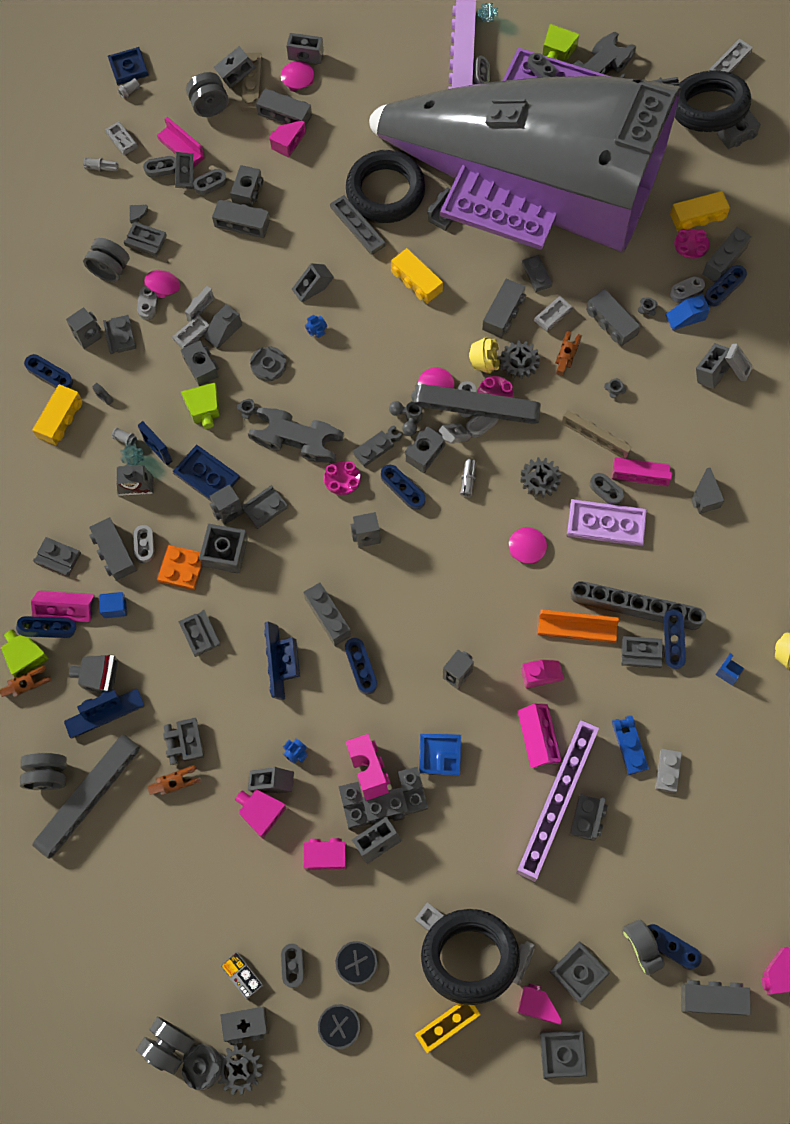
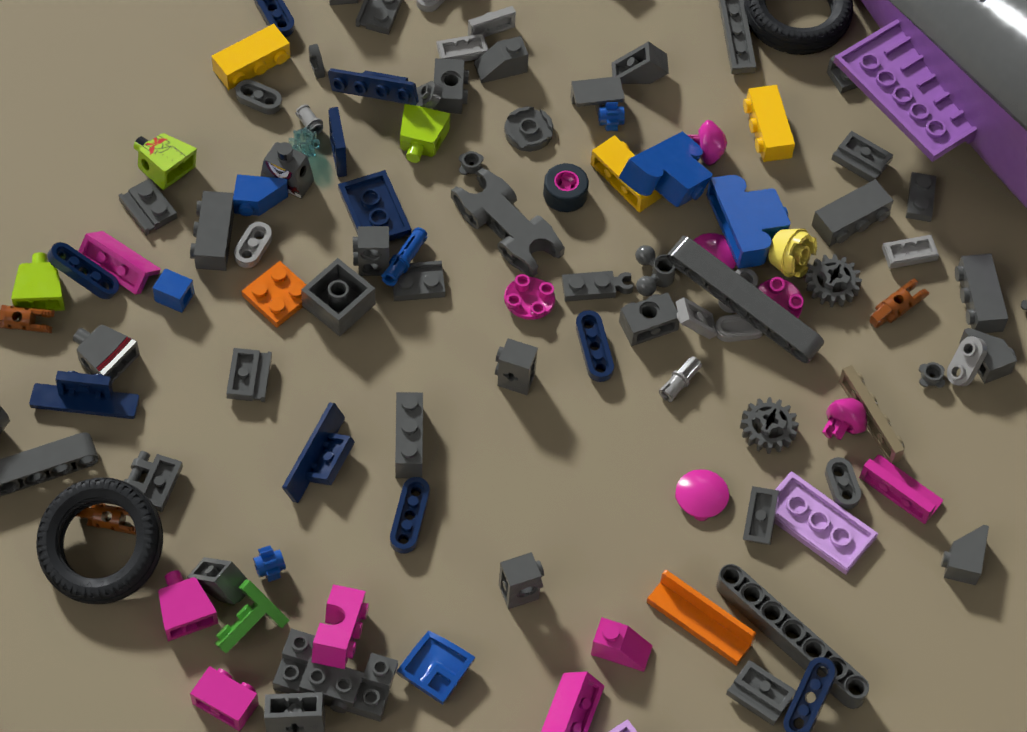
camera: 25 degrees right, 10 degrees down
none -> black tyre [36,478,163,604]
none -> lime torso [133,133,197,190]
none -> bright green bracket [214,579,290,654]
none -> blue slope [233,174,289,216]
none -> dark grey plate [235,79,282,115]
none -> dark blue bracket [328,68,419,105]
none -> blue pin [381,227,428,286]
none -> dark grey plate [416,81,443,109]
none -> black wheel [543,163,589,213]
none -> dark grey panel [570,76,625,115]
none -> yellow brick [590,135,662,213]
none -> blue brick [619,131,713,207]
none -> dark pink piece [688,120,728,166]
none -> blue brick [706,175,790,269]
none -> dark grey plate [743,486,780,545]
none -> dark pink piece [822,398,867,440]
none -> dark grey plate [831,131,893,182]
none -> light grey plate [947,336,987,386]
none -> dark grey slope [959,328,1017,384]

